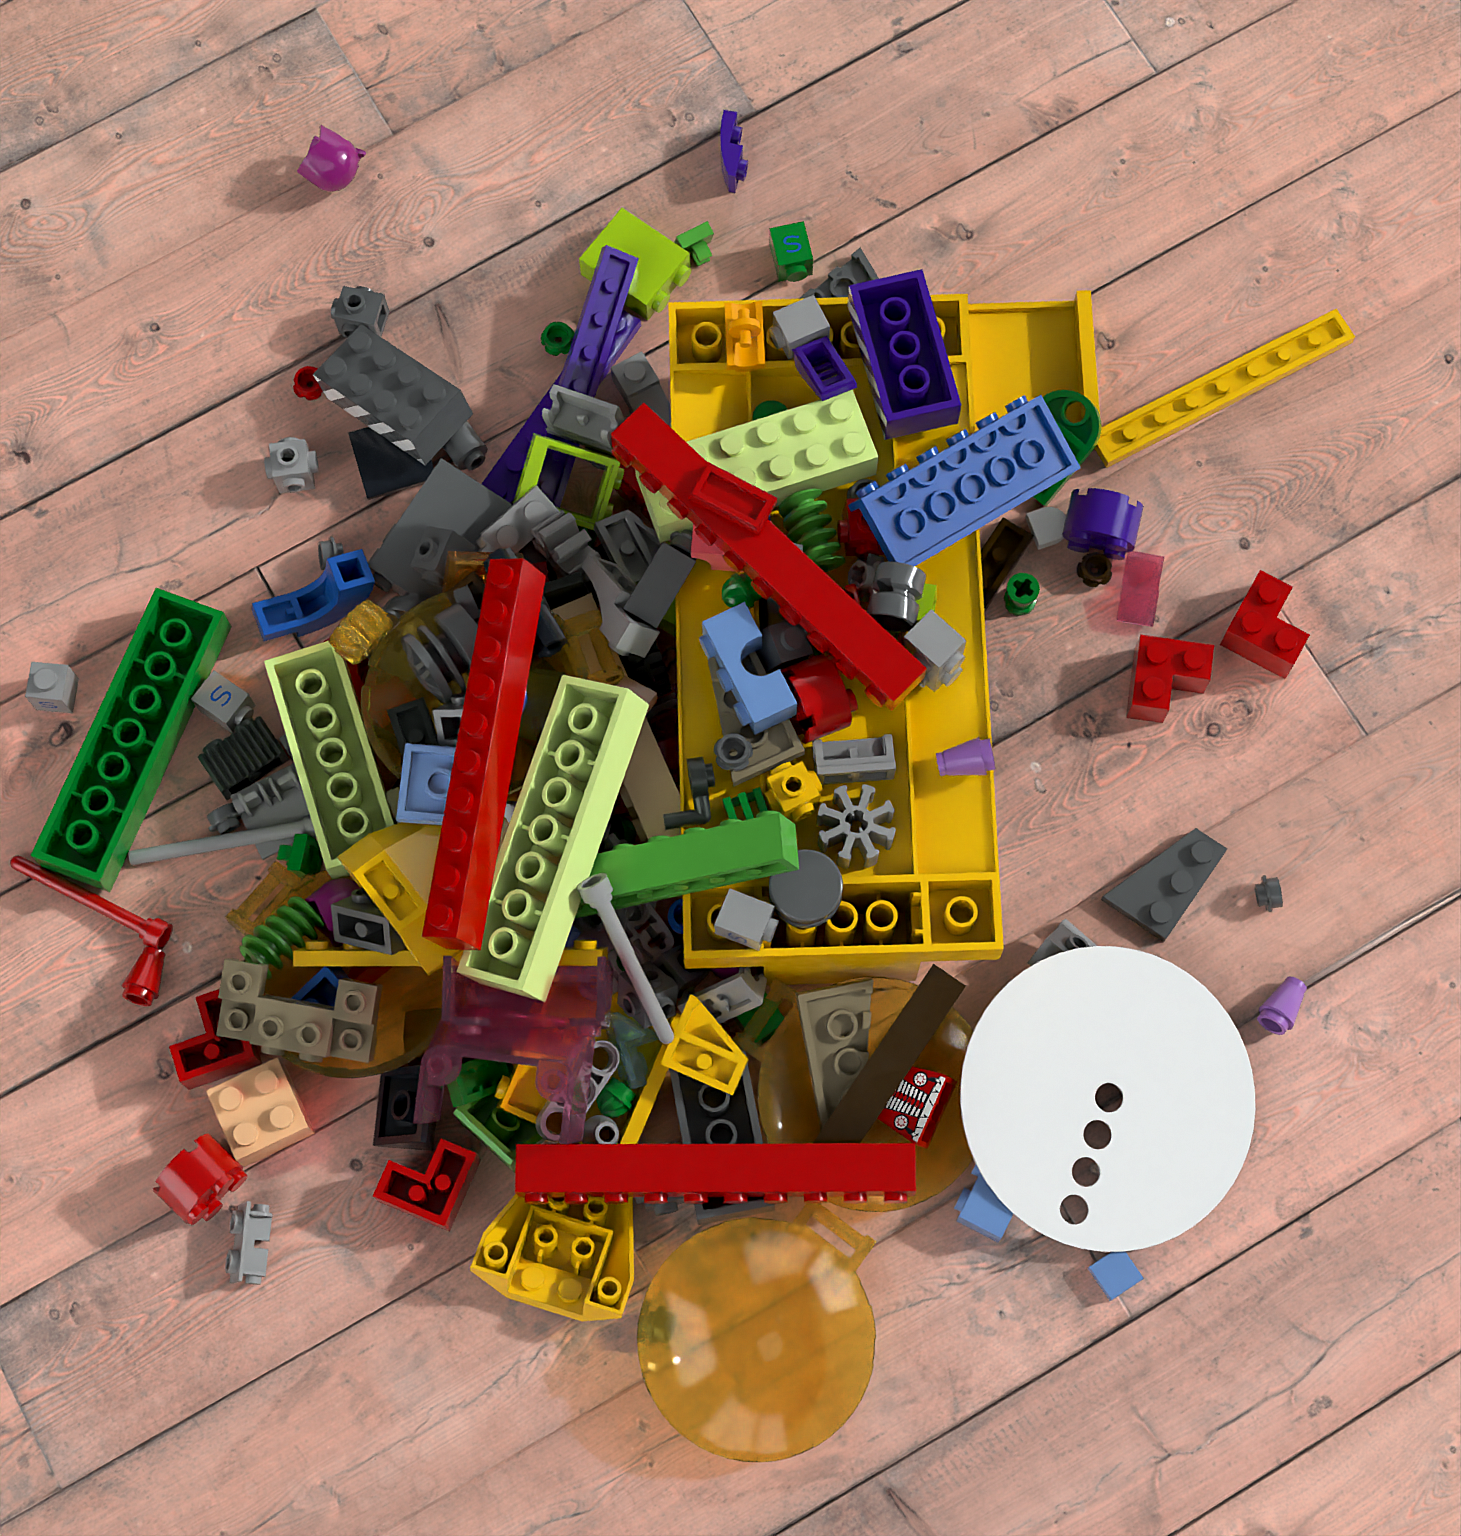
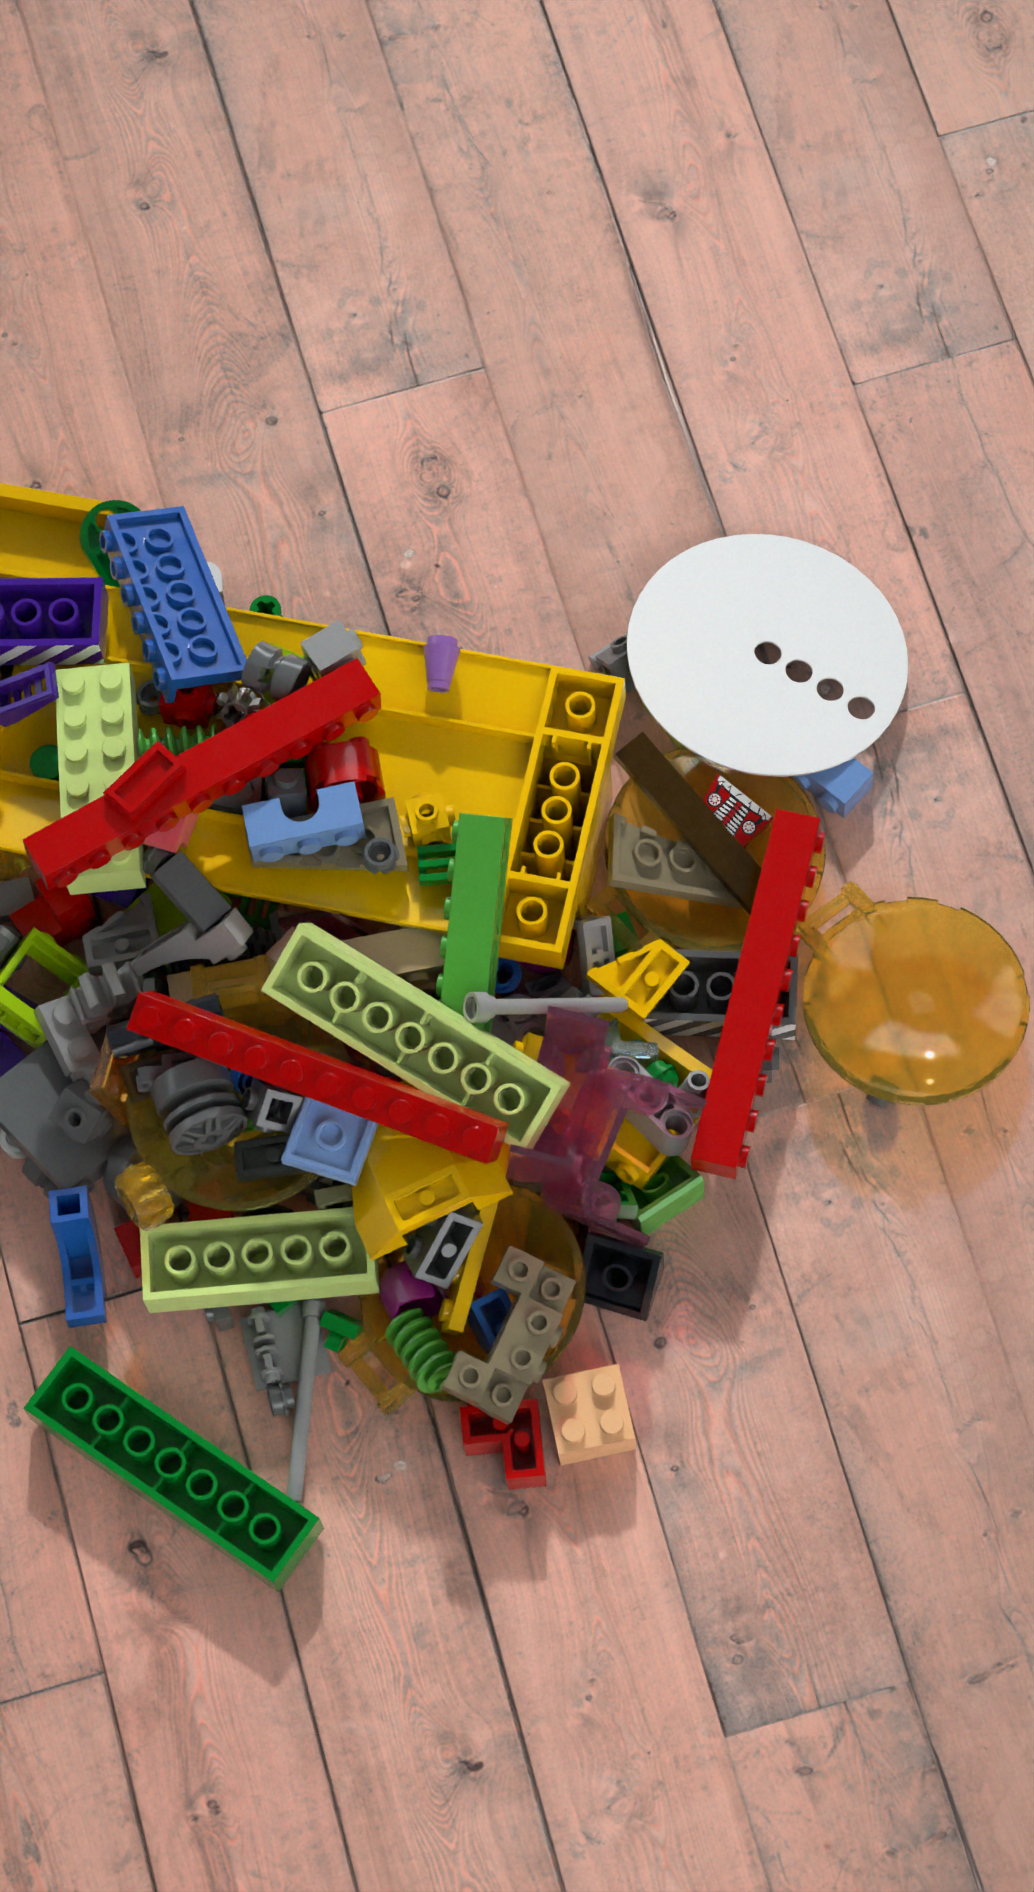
camera: 70 degrees left, 5 degrees down
red piece [10,855,173,950] -> none
light grey brick [25,662,79,714] -> none
red cone [122,947,166,1006] -> none
red brick [153,1133,248,1225] -> none
light grey brick [191,670,256,733] -> none
pearl dark grey brick [197,716,289,800] -> none
light grey hinge [225,1201,273,1285] -> none
dark grey plate [318,536,344,570] -> none
red brick [373,1139,481,1232] -> none
yellow wedge [470,1142,634,1322] -> none
pearl dark grey plate [663,757,715,830] -> none
light grey brick [714,888,779,951] -> none
green plate [722,572,761,609] -> none
dark grey head [769,849,843,928] -> none
light grey hinge [812,734,896,785] -> none
light grey gear [816,784,896,869] -> none
dark purple brick [1062,488,1144,560] -> none
dark brown plate [1076,552,1112,587] -> none
medium blue tile [1088,1251,1144,1301] -> none
yellow plate [1094,308,1355,468] -> none
dark grey wing [1101,828,1227,942] -> none
clear pink slope [1116,551,1165,627] -> none
red brick [1126,634,1214,723] -> none
red brick [1220,570,1310,679] -> none
dark grey plate [1255,875,1283,912] -> none
medium lavender cone [1257,976,1307,1035] -> none

